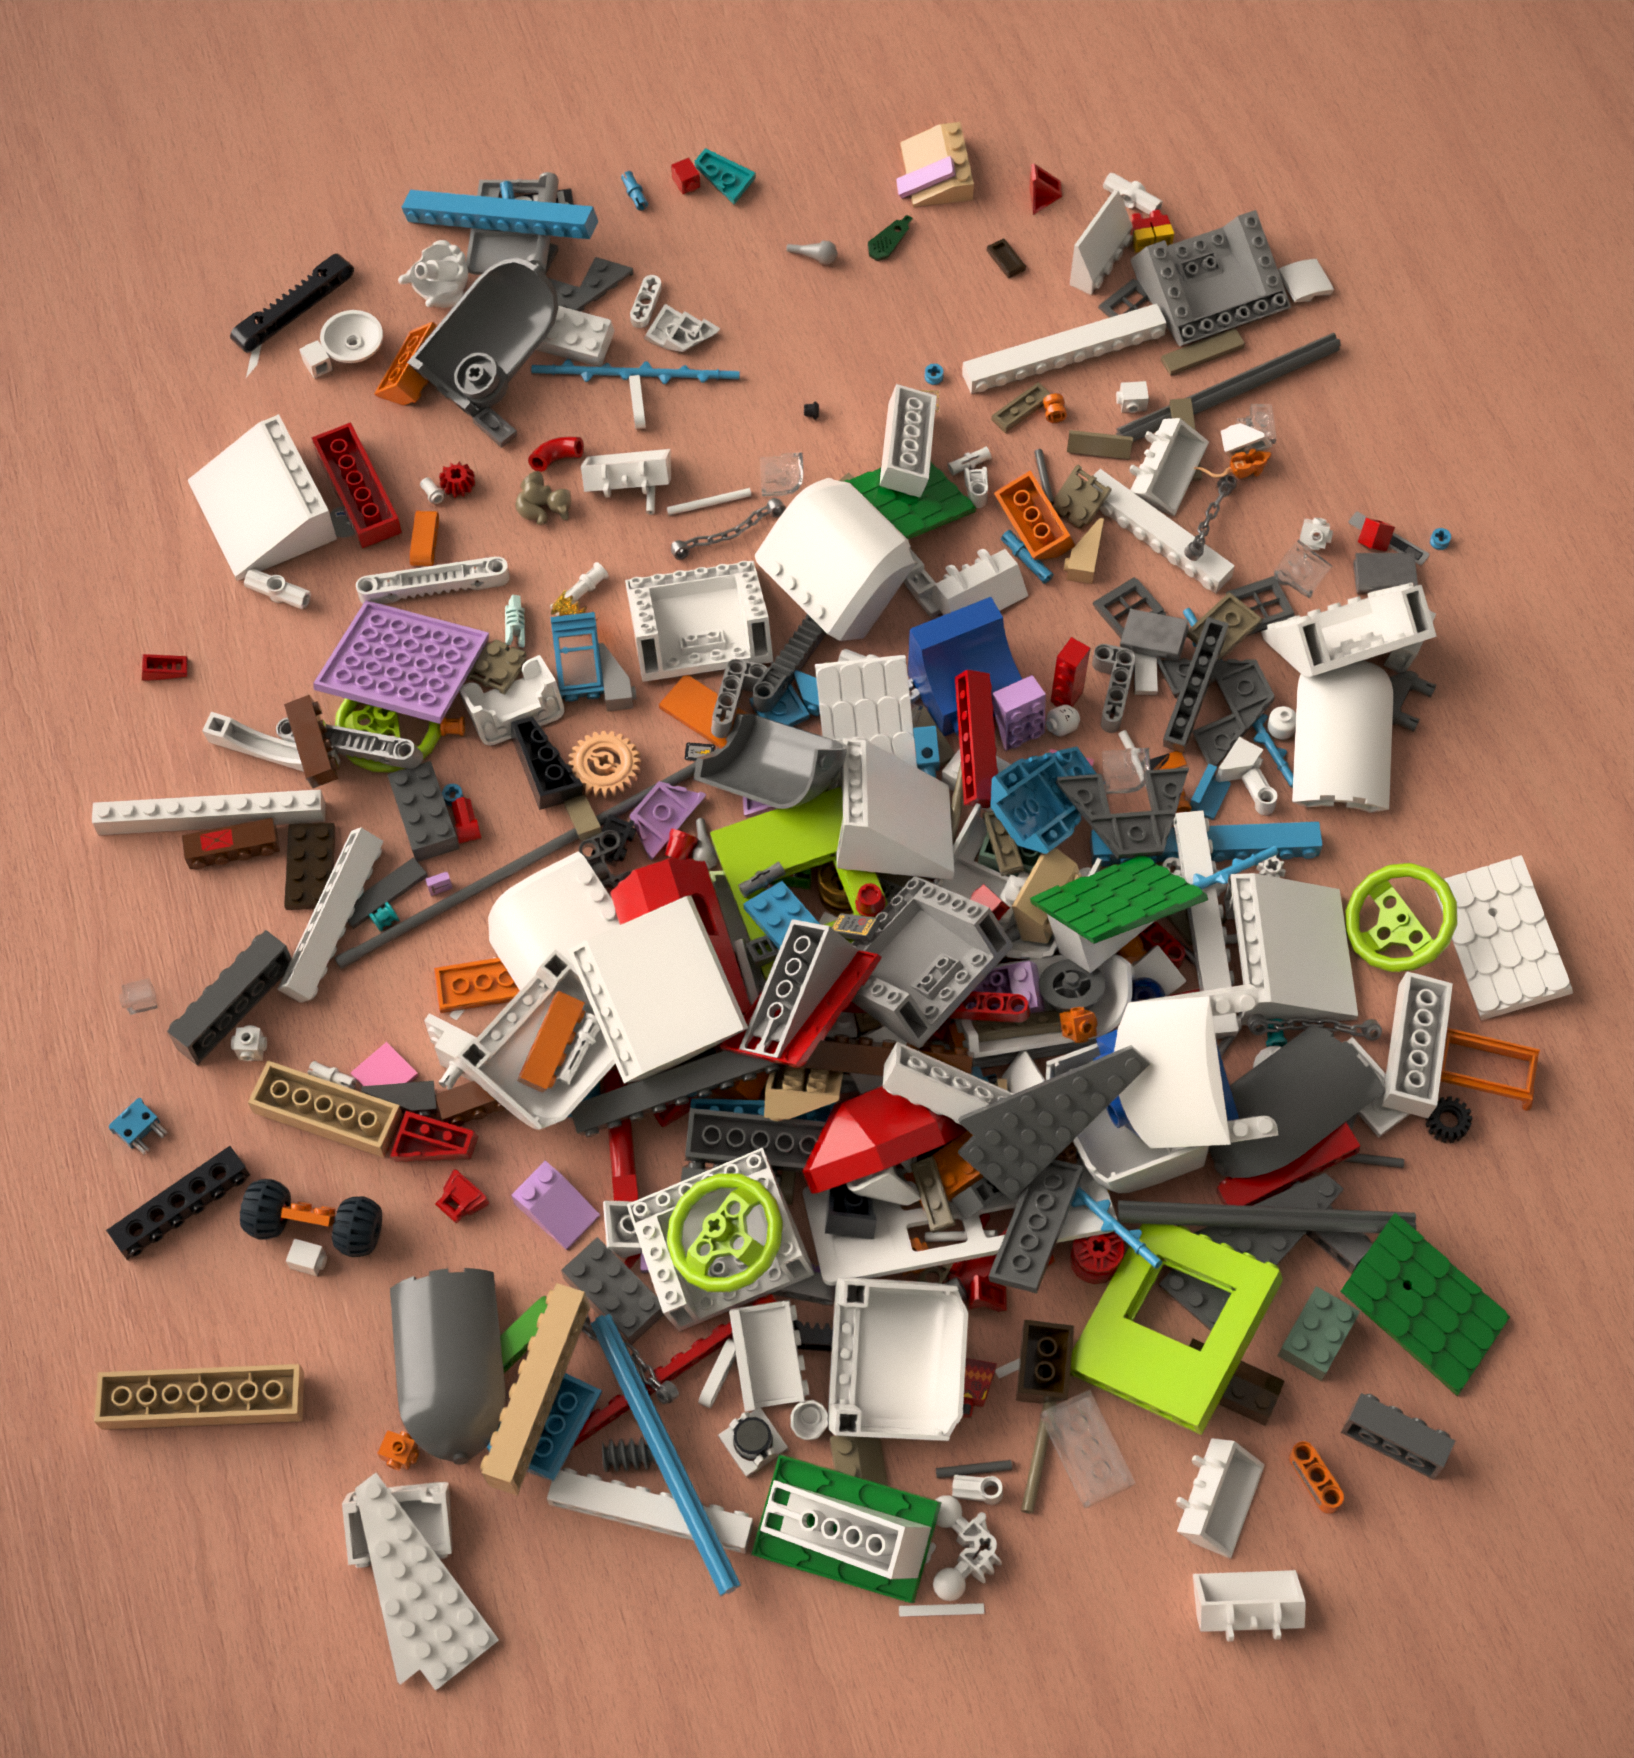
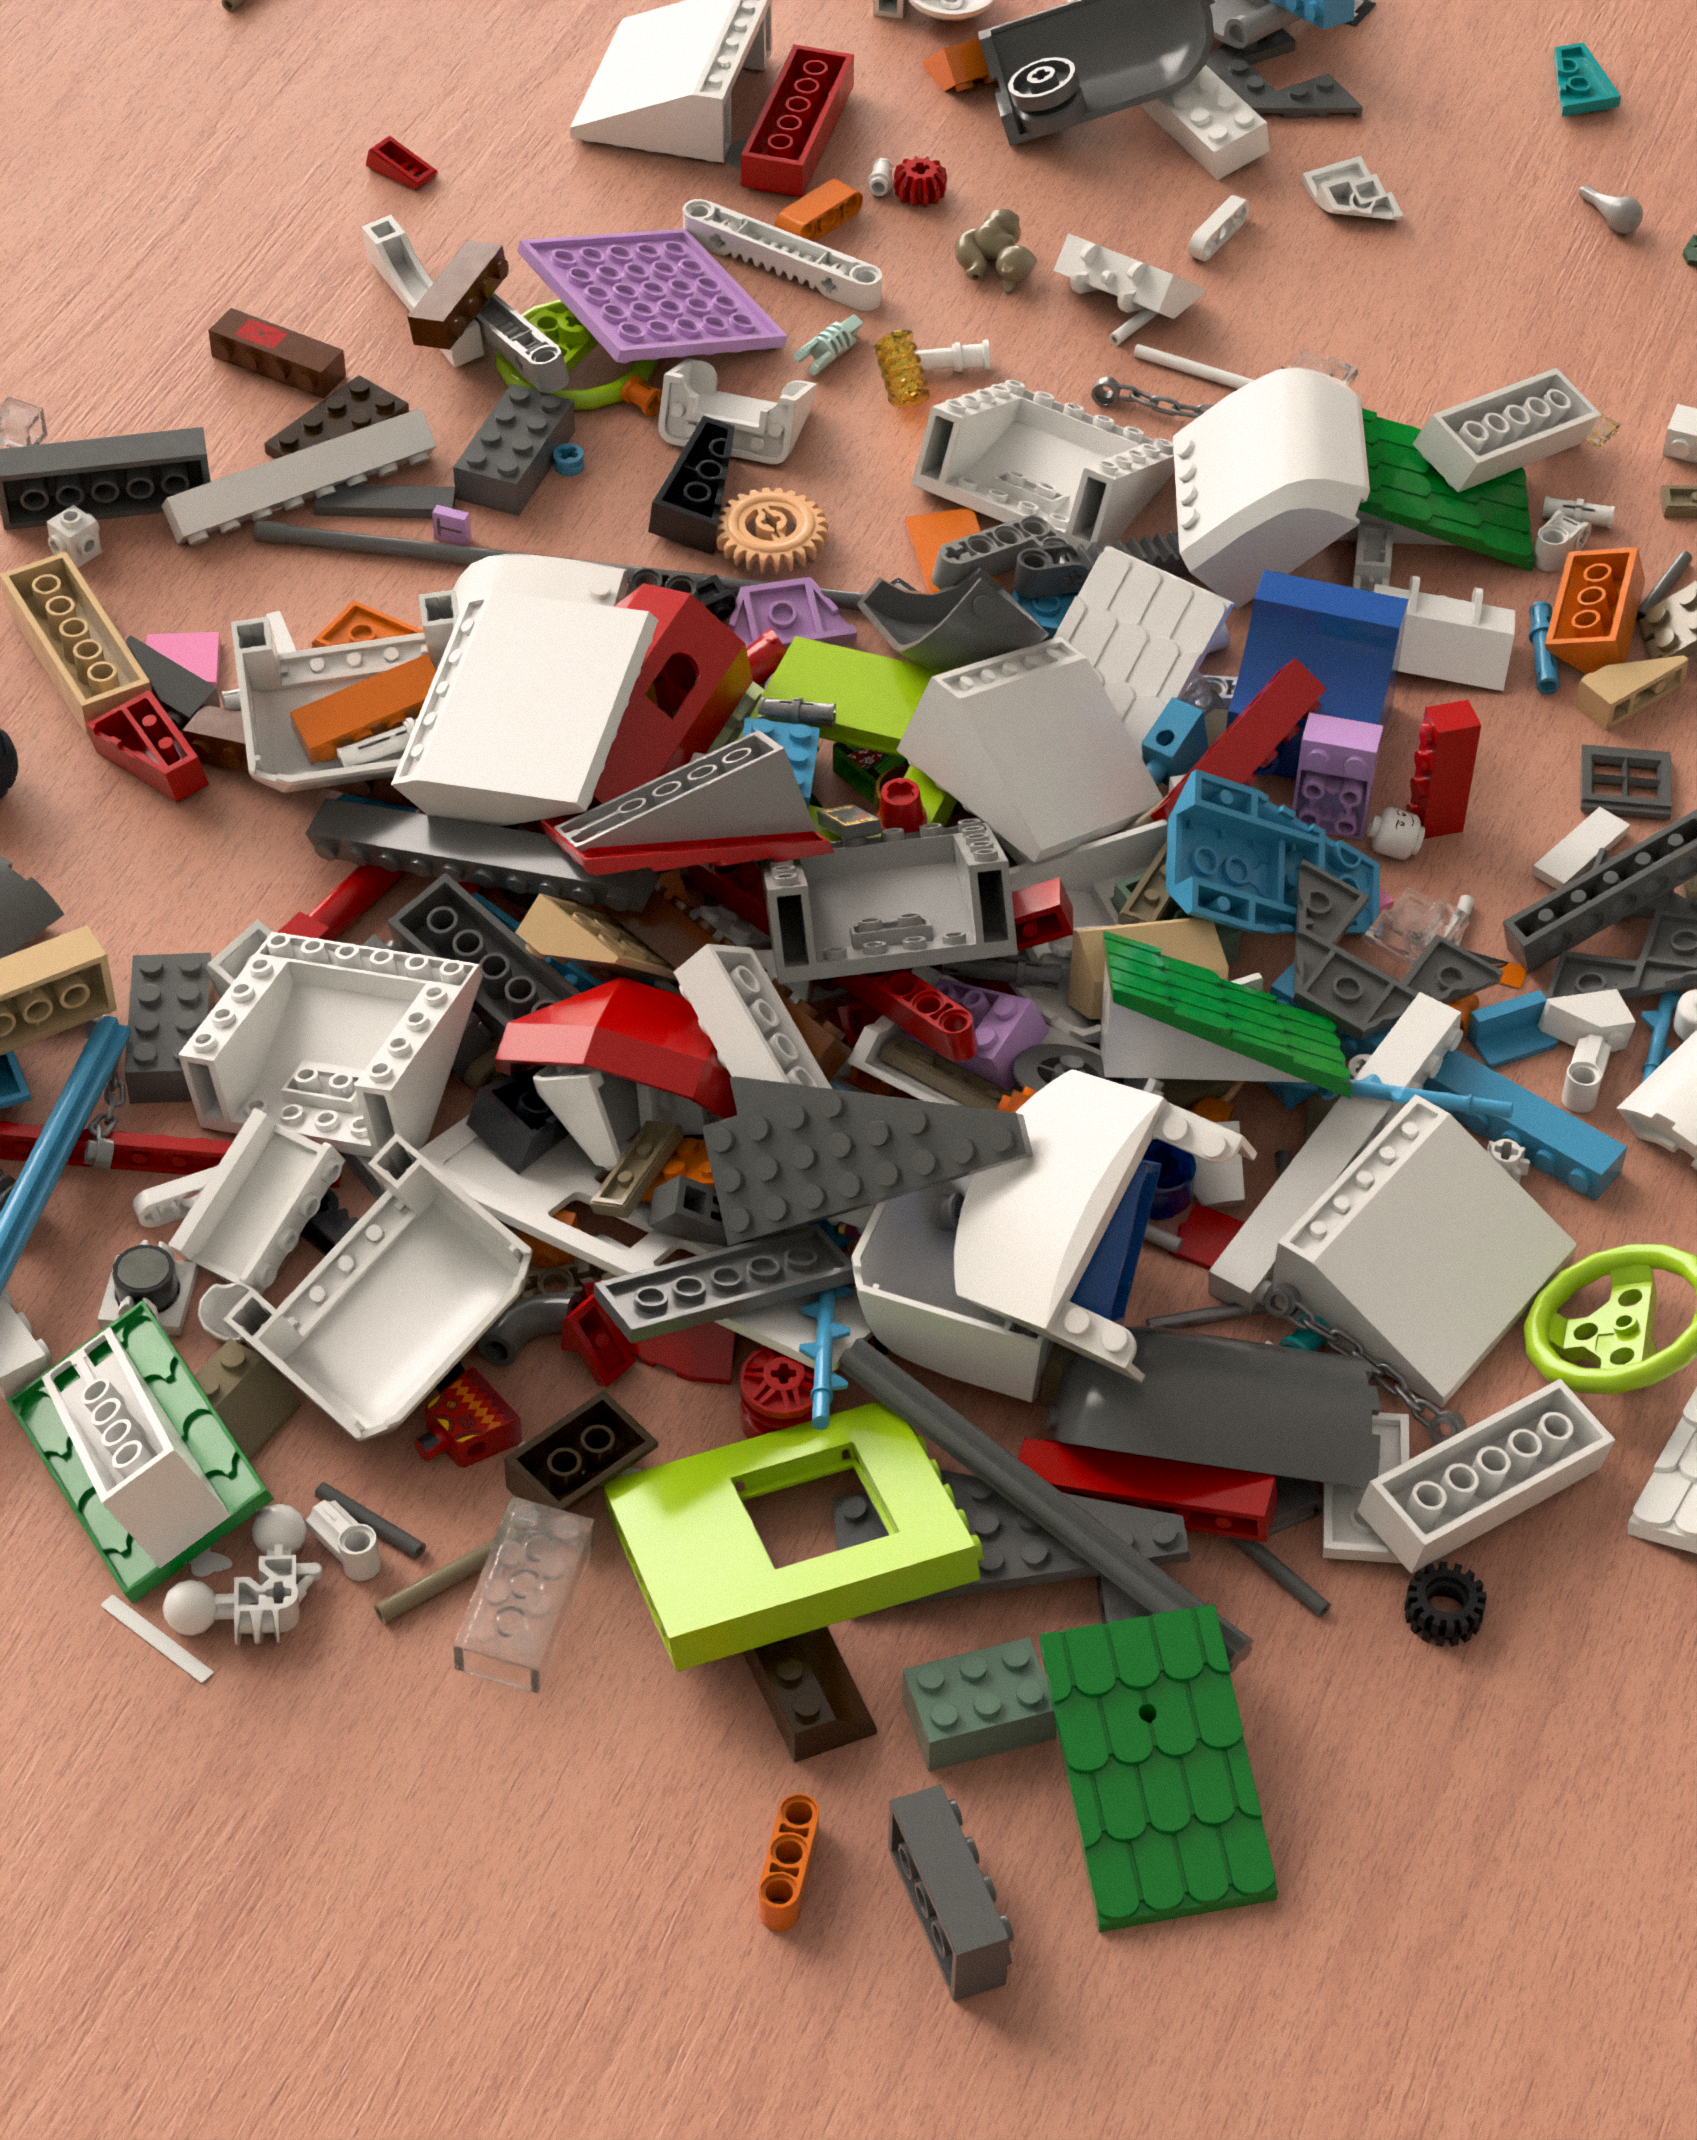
camera: 40 degrees right, 15 degrees down
white brick [92,790,326,835] -> none
white piece [244,569,311,609] -> none
white pin [308,1061,357,1089] -> none
teal bush [369,902,400,932] -> none
red piece [435,1169,490,1223] -> none
red piece [451,797,482,844] -> none
dark tan plate [467,639,527,695] -> none
flat silver plate [473,407,517,448] -> none
lavender slope [512,1161,600,1250] -> none
red cylinder [528,436,584,472] -> none
dark azure plant [531,359,740,384] -> none
dark azure door [550,612,605,702] -> none
dark tan tile [563,794,602,841] -> none
light grey slope [599,643,637,711] -> none
dark azure pin [621,171,648,211] -> none
white beam [630,275,662,328] -> none
lime piece [667,1173,783,1292] -> none
red brick [671,157,700,195] -> none
black piece [804,401,819,420] -> none
dark azure bush [925,364,944,385] -> none
light grey beam [1092,644,1135,733] -> none
flat silver piece [1120,609,1189,661] -> none
red beam [1138,921,1185,969] -> none
white piece [1176,1438,1265,1559] -> none
white piece [1193,1570,1306,1642] -> none
orange piece [1440,1028,1540,1111] -> none

